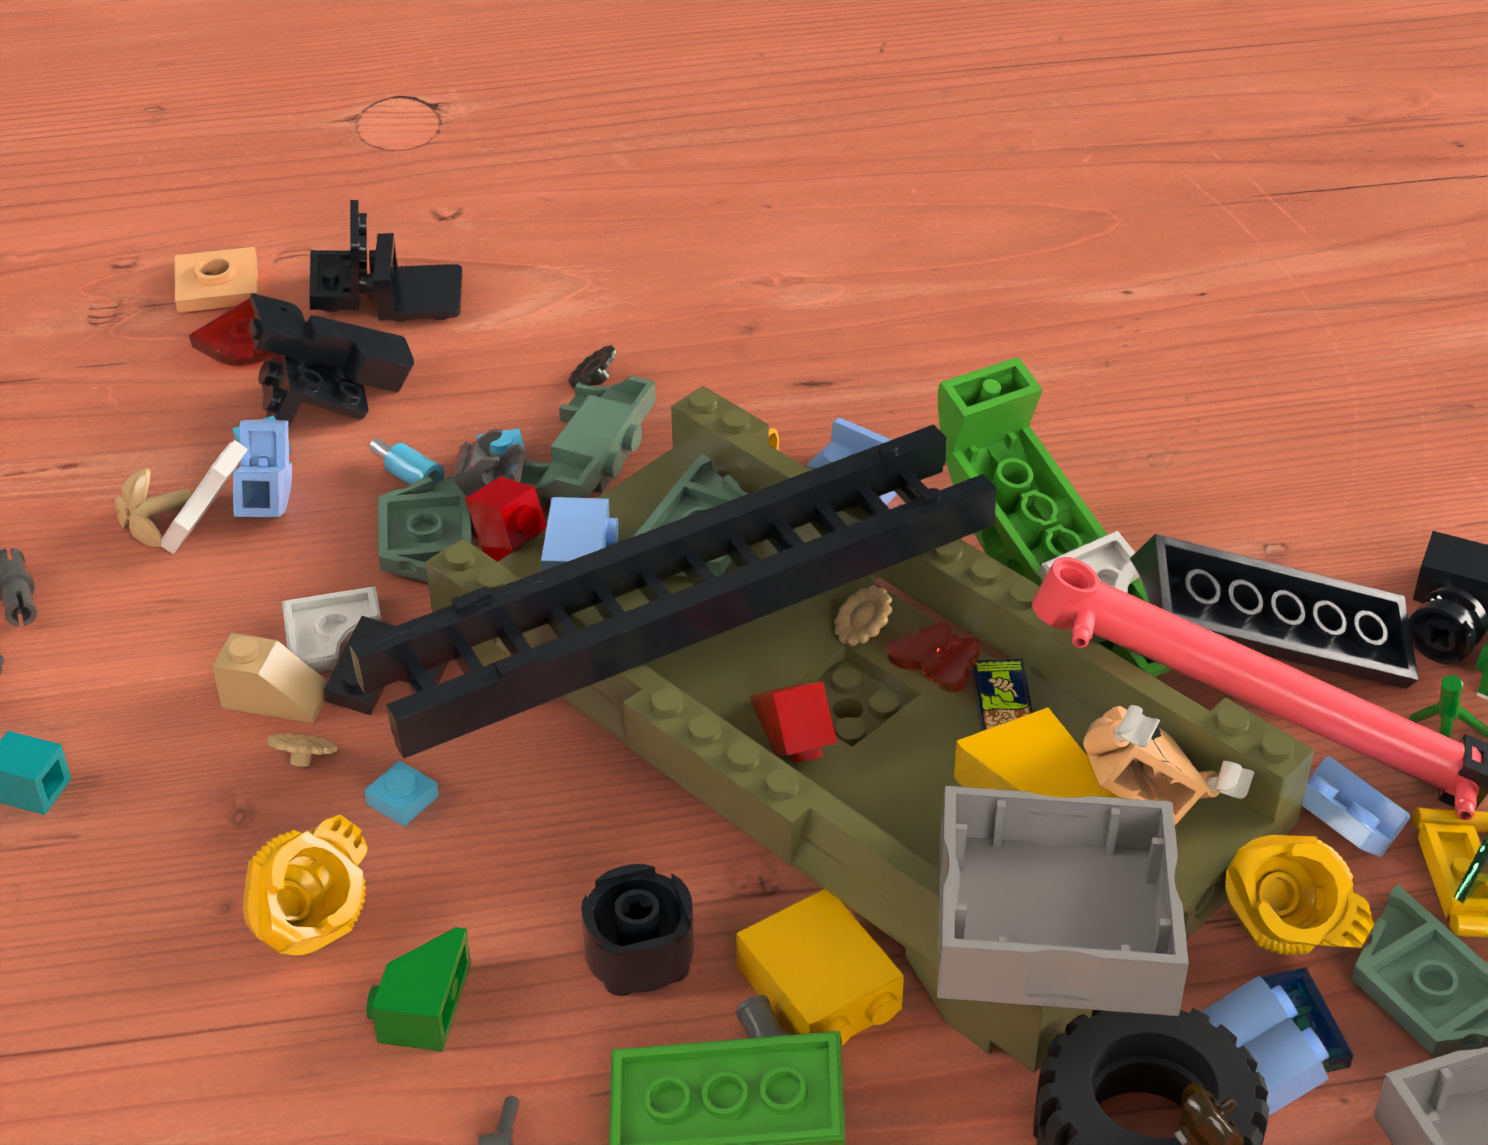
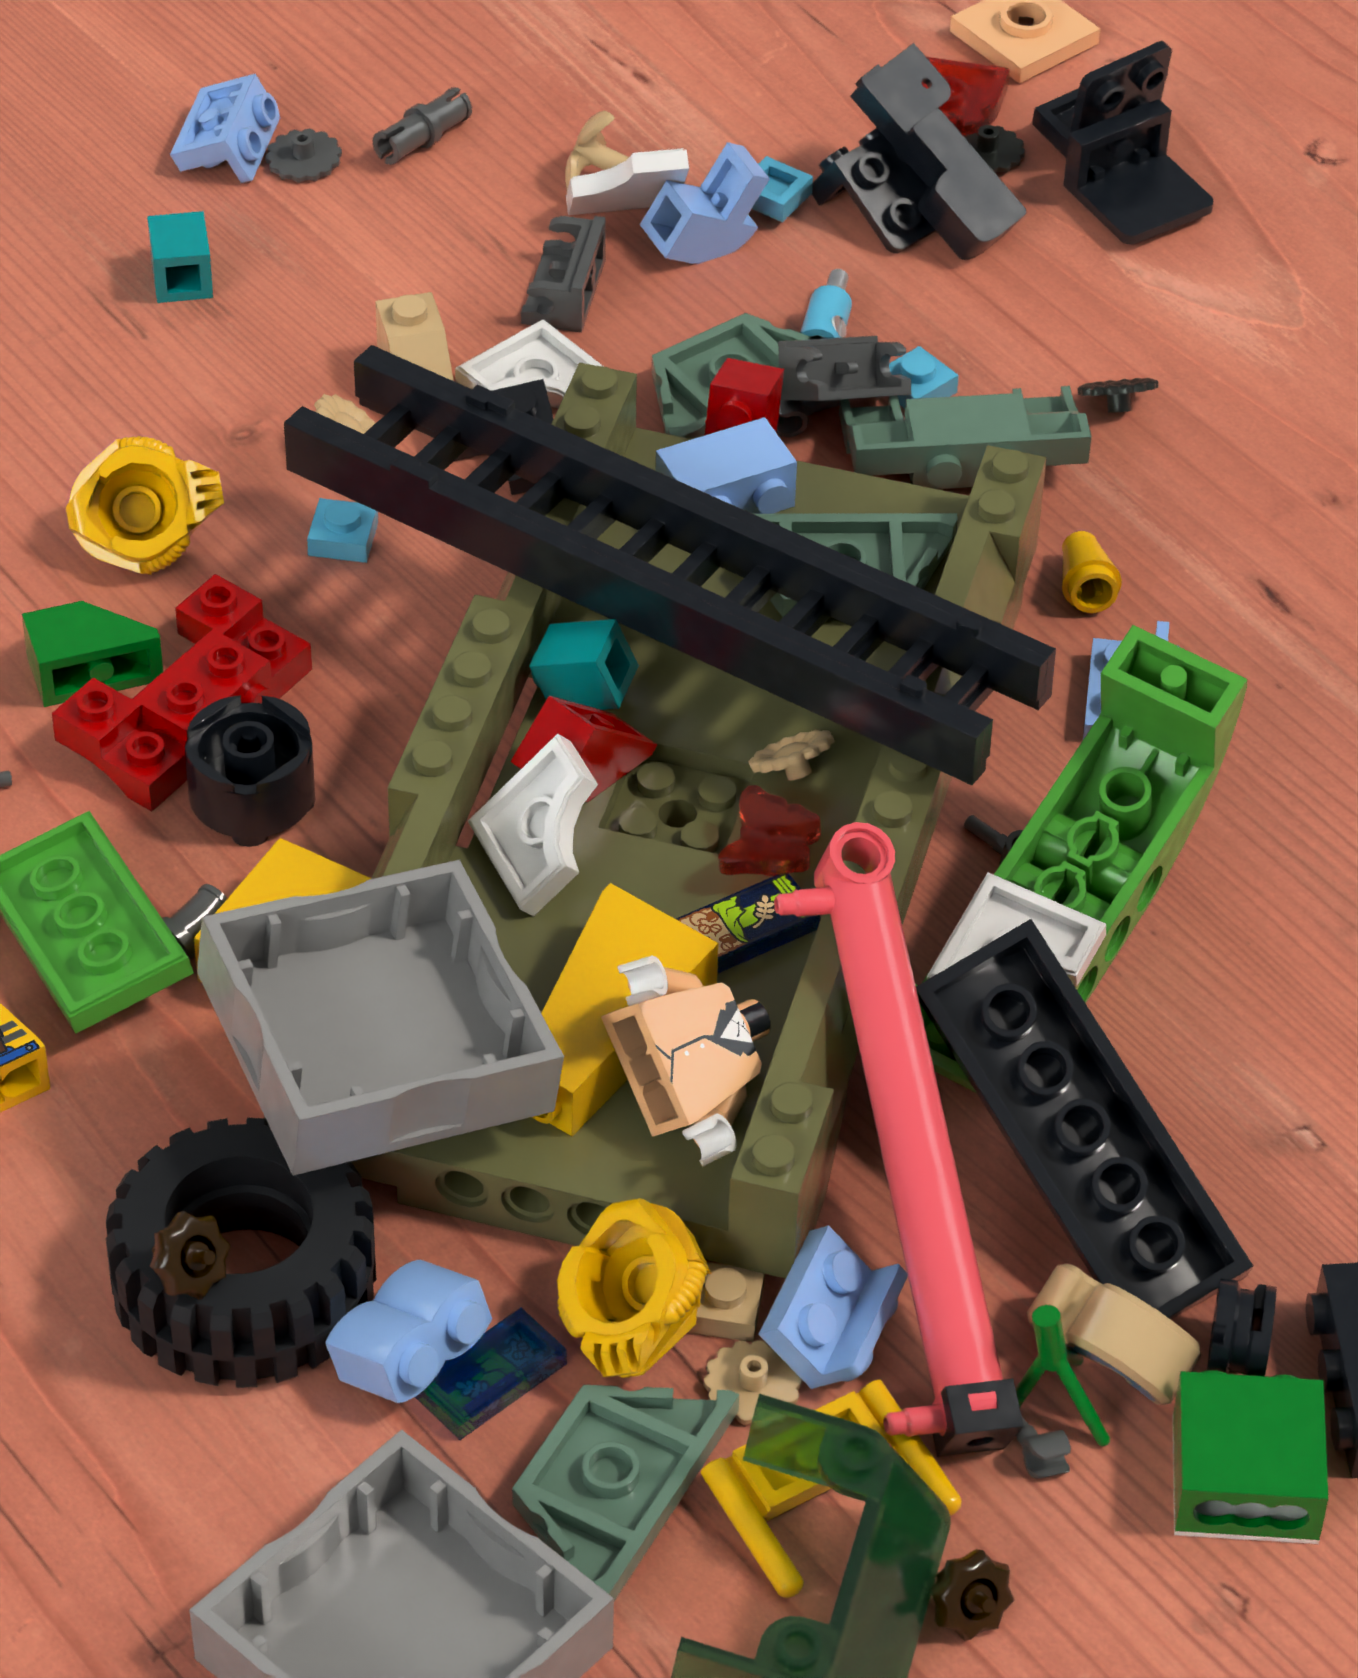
camera: 60 degrees right, 5 degrees up
none -> red bracket [52,574,312,812]
none -> white tile [468,734,598,916]
none -> dark grey hinge [521,216,606,333]
none -> teal brick [529,619,639,710]
none -> tan piece [703,1340,802,1425]
none -> tan animal [1027,1263,1201,1405]

